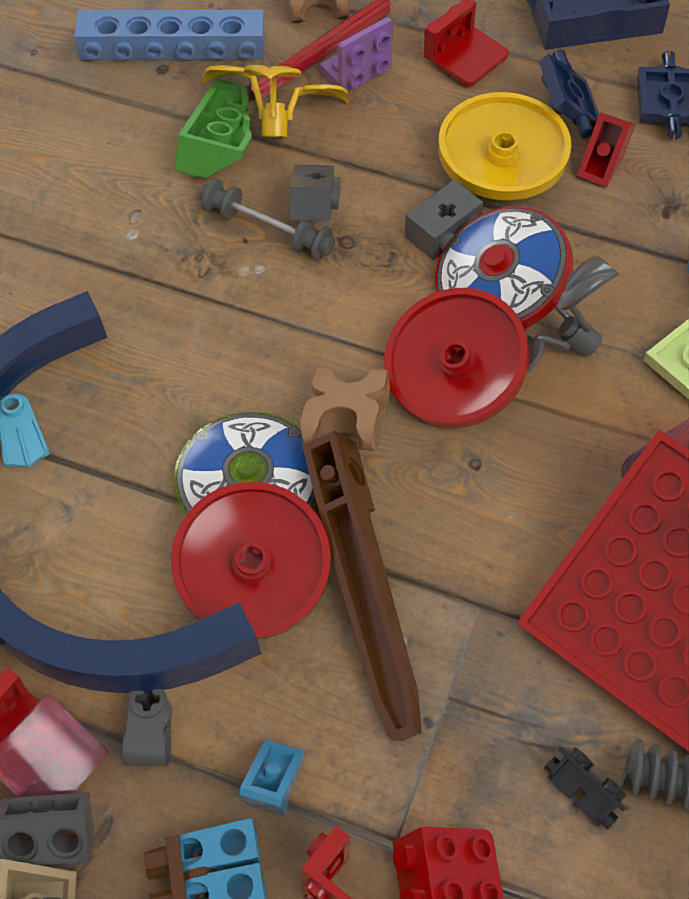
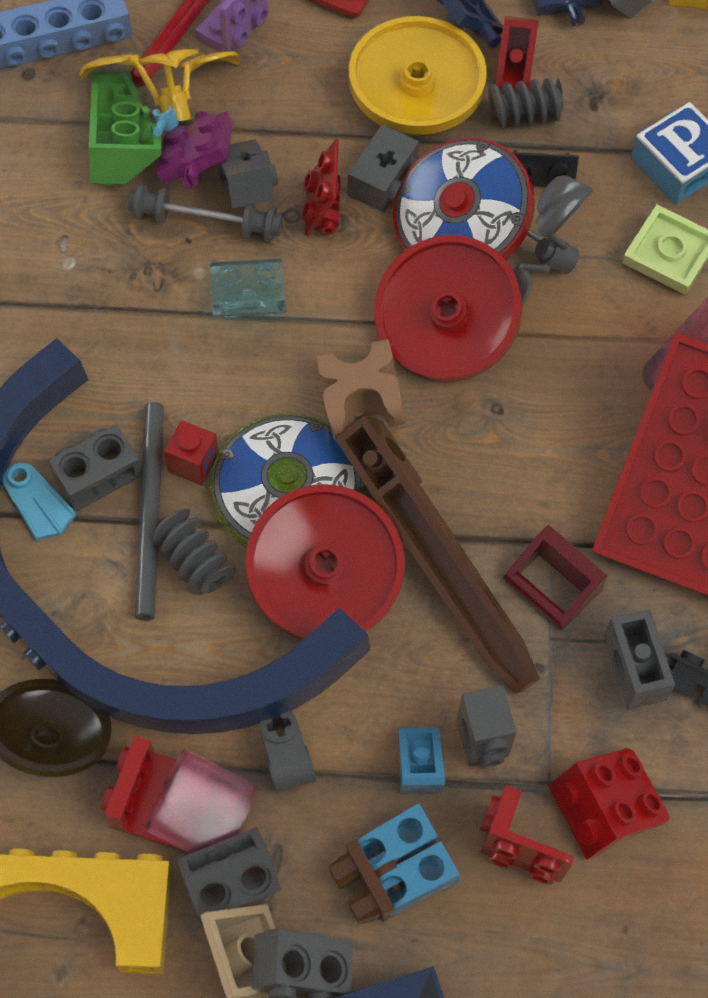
camera: 20 degrees left, 5 degrees up
none -> dark grey brick [48,424,142,512]
none -> dark grey piece [135,402,164,621]
none -> medium azure hand [152,106,179,137]
none -> dark grey piece [153,509,236,595]
none -> magenta plate [157,111,233,188]
none -> red brick [164,420,219,486]
none -> clear light blue bracket [210,259,286,319]
none -> red hinge [302,139,341,236]
none -> dark grey brick [457,685,517,768]
none -> dark grey piece [489,78,563,128]
none -> dark red tile [503,525,608,630]
none -> black hinge [512,150,579,187]
none -> dark grey brick [604,610,675,709]

